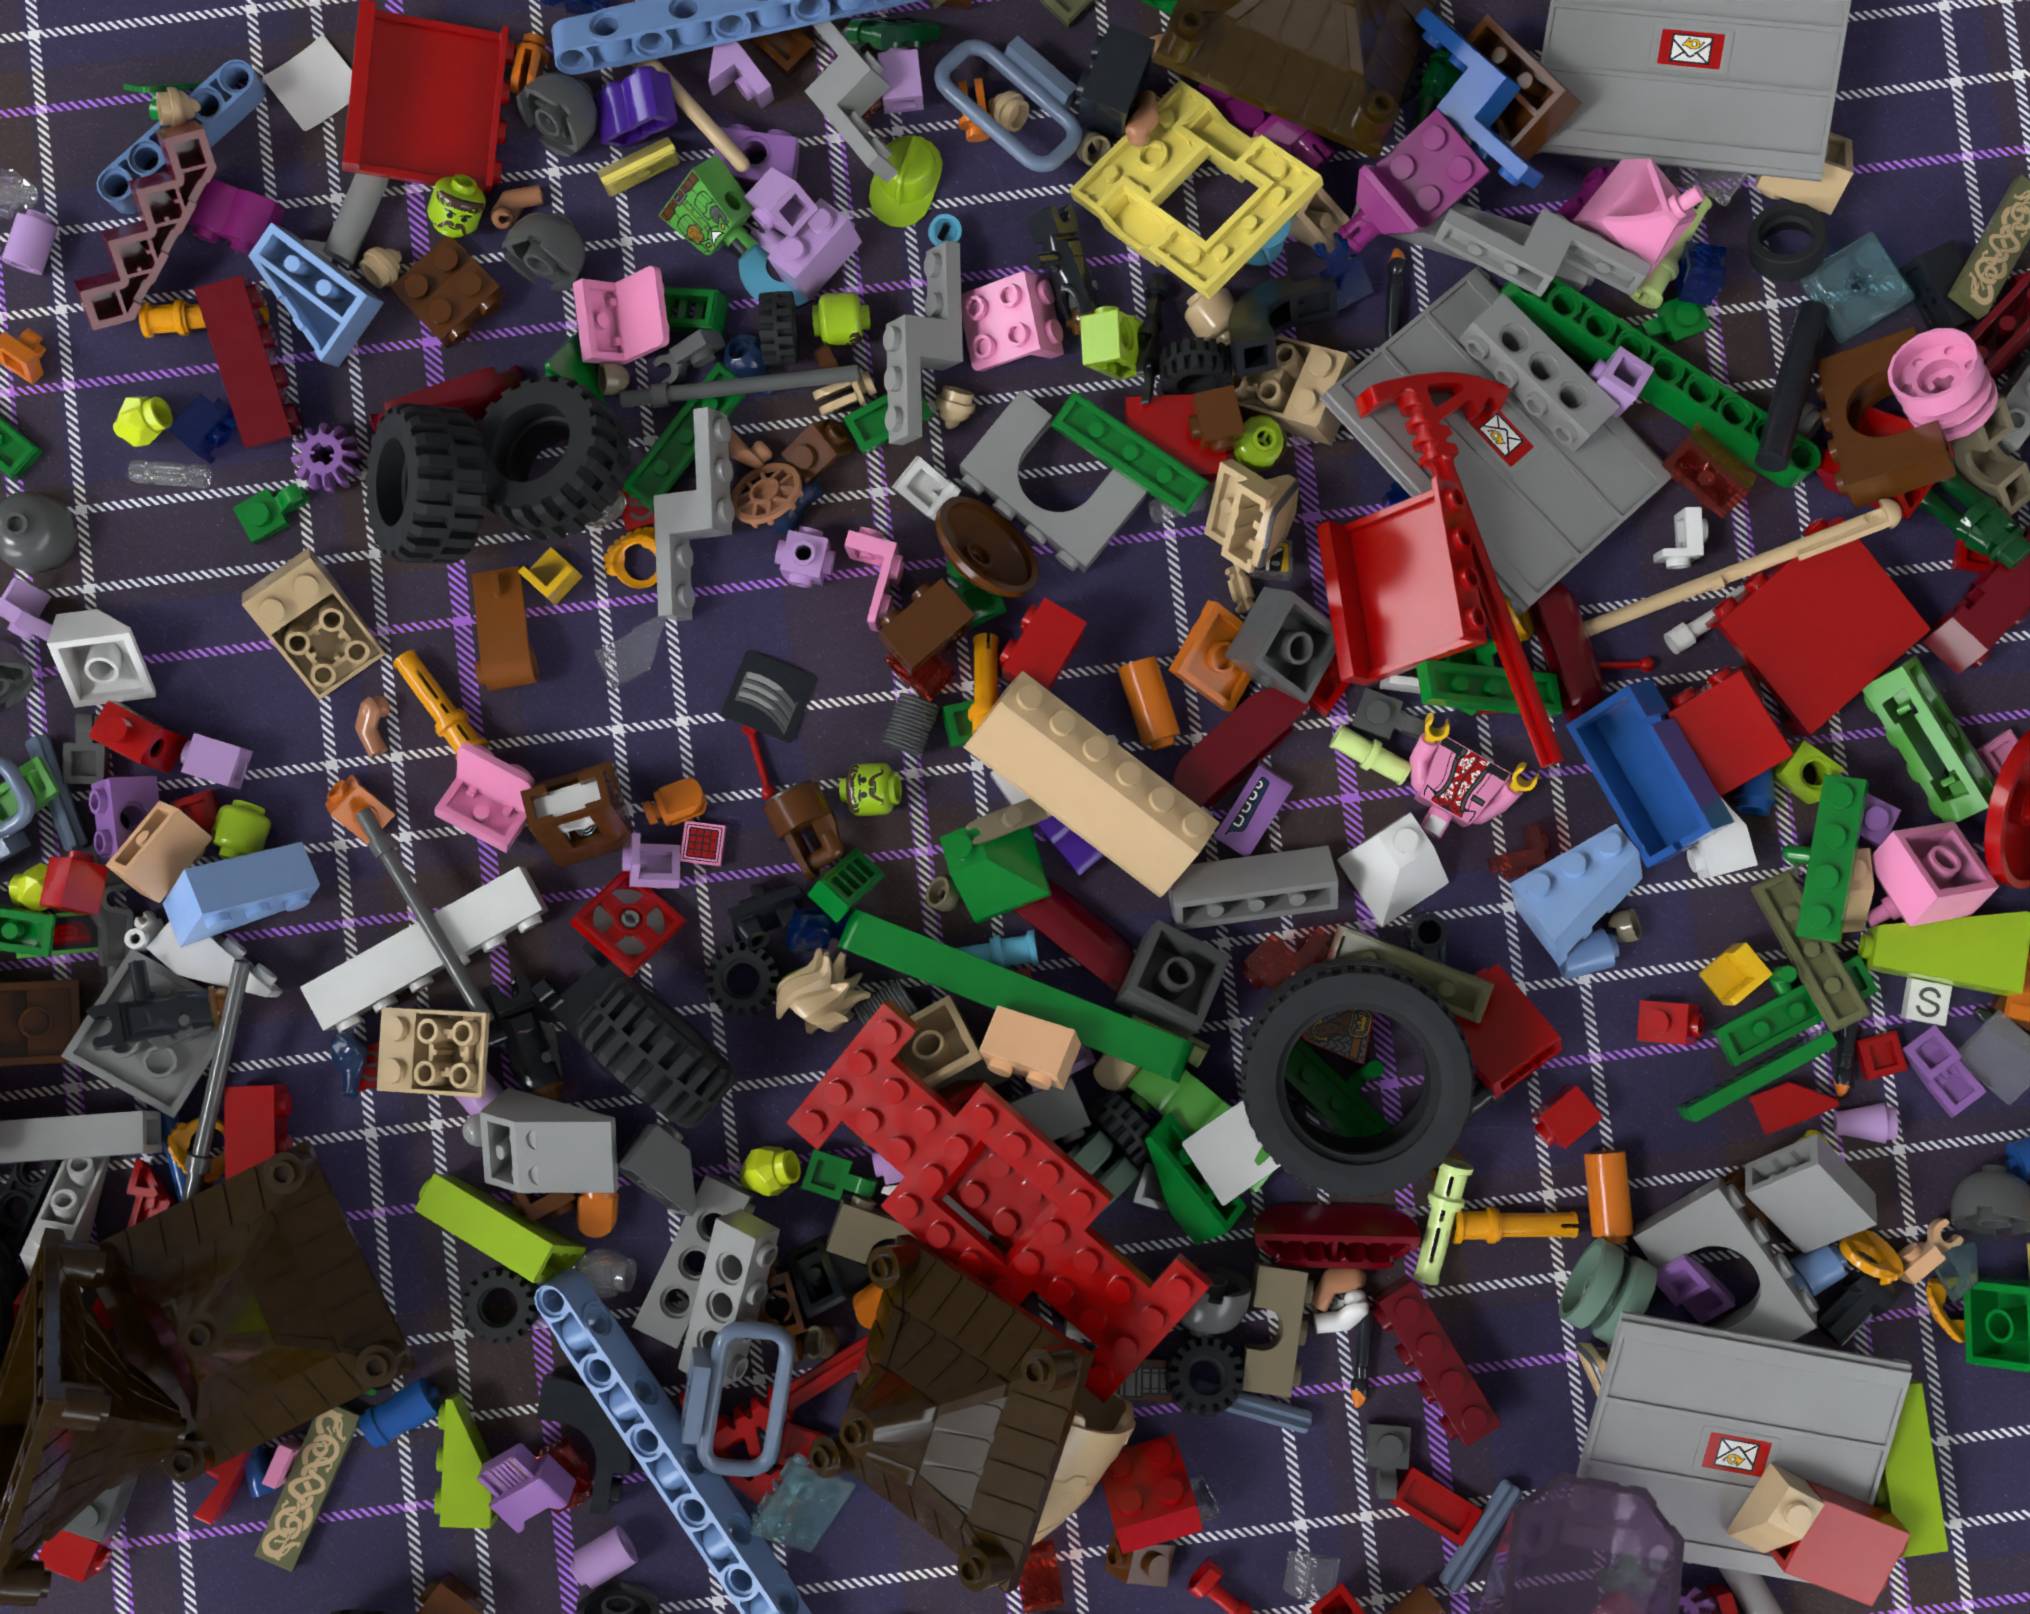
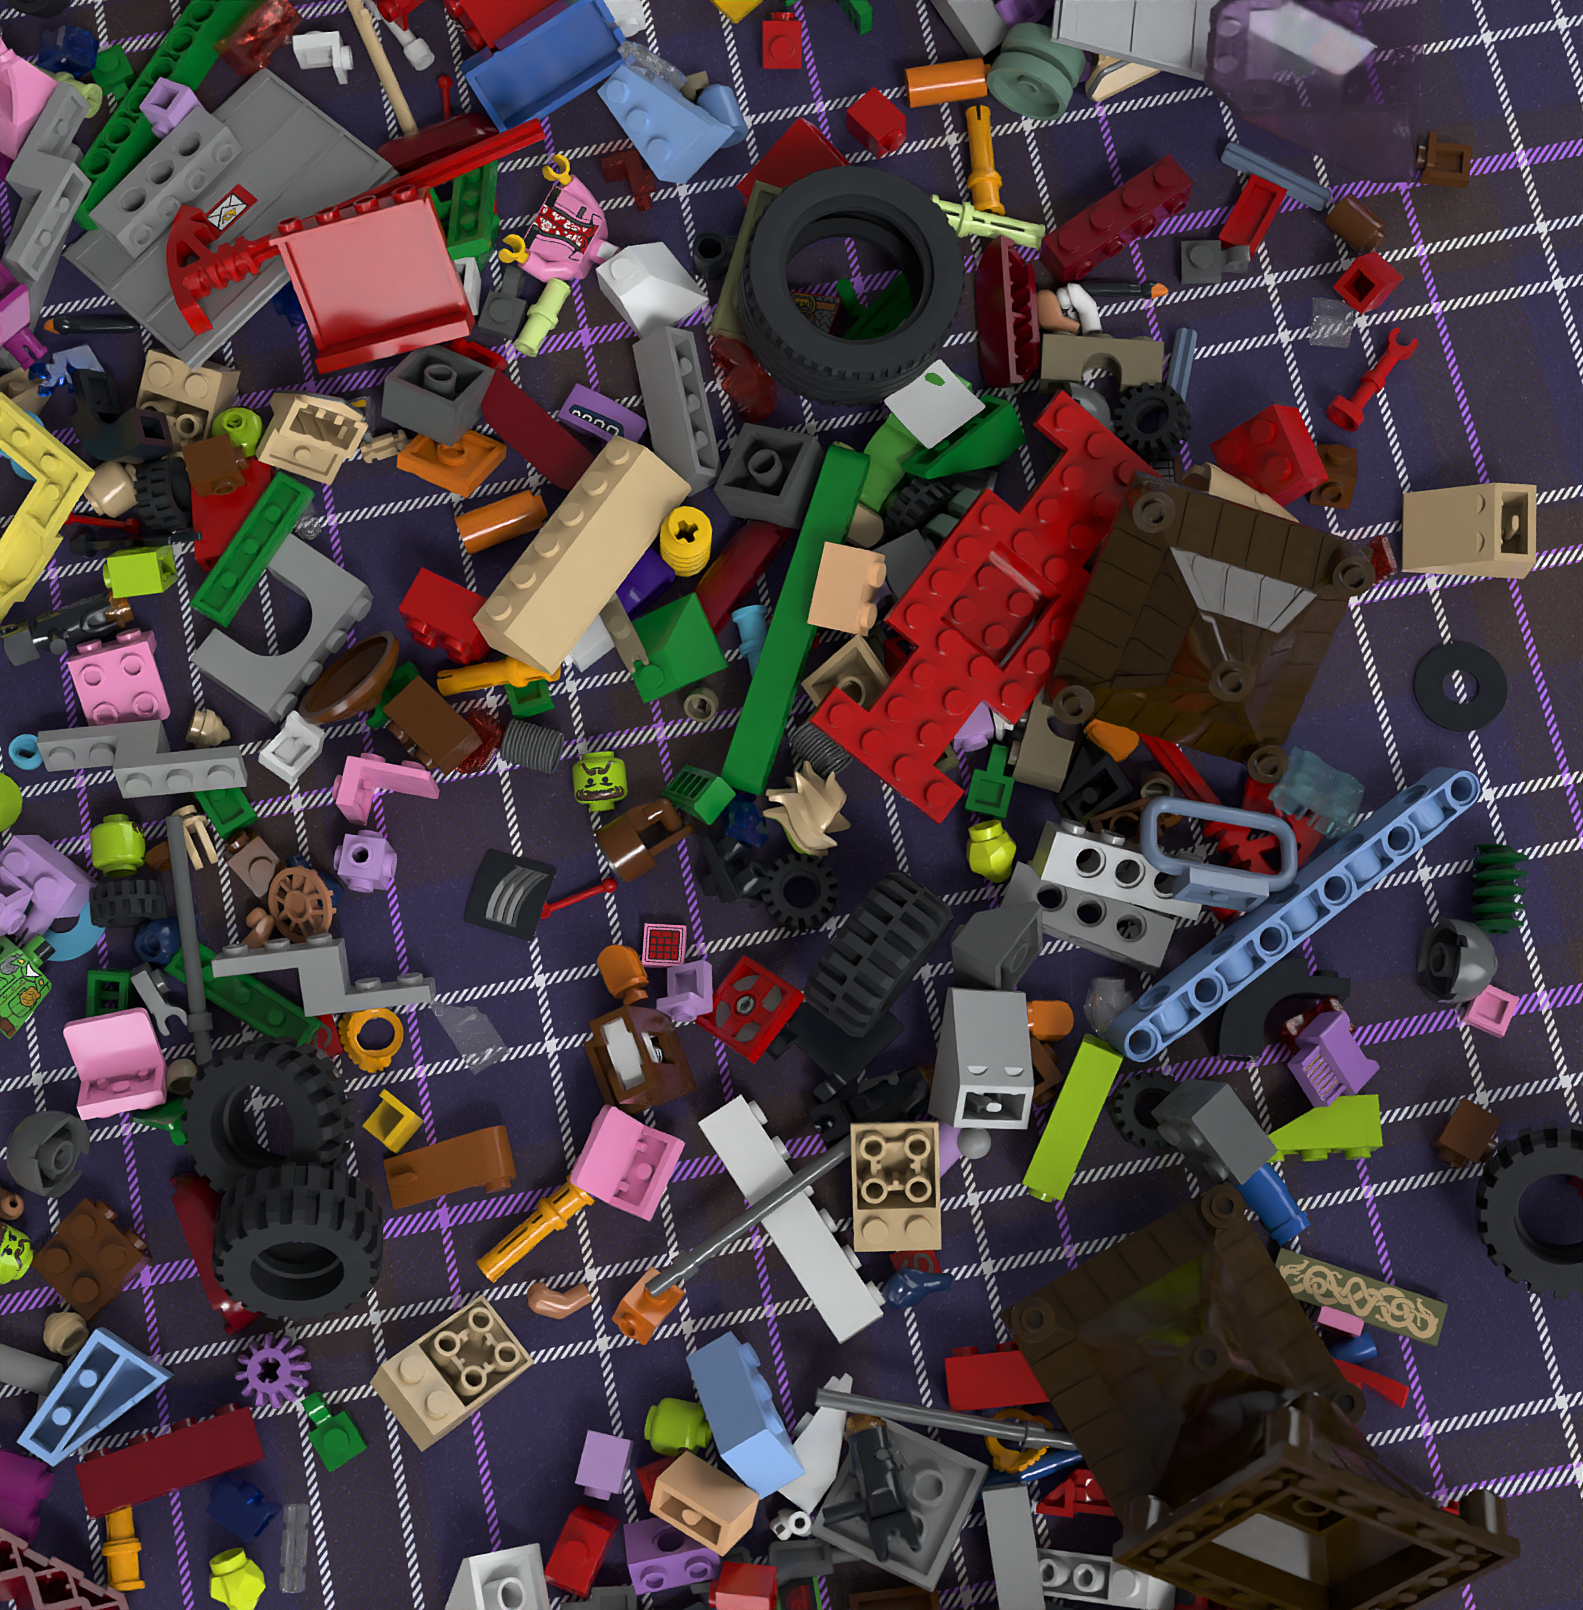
camera: 80 degrees left, 10 degrees down
lavender brick [570,1525,638,1589] -> none
none -> red hinge [64,511,141,535]
none -> clear slope [617,41,688,91]
none -> yellow piece [660,506,712,577]
none -> dark grey brick [1151,1078,1278,1185]

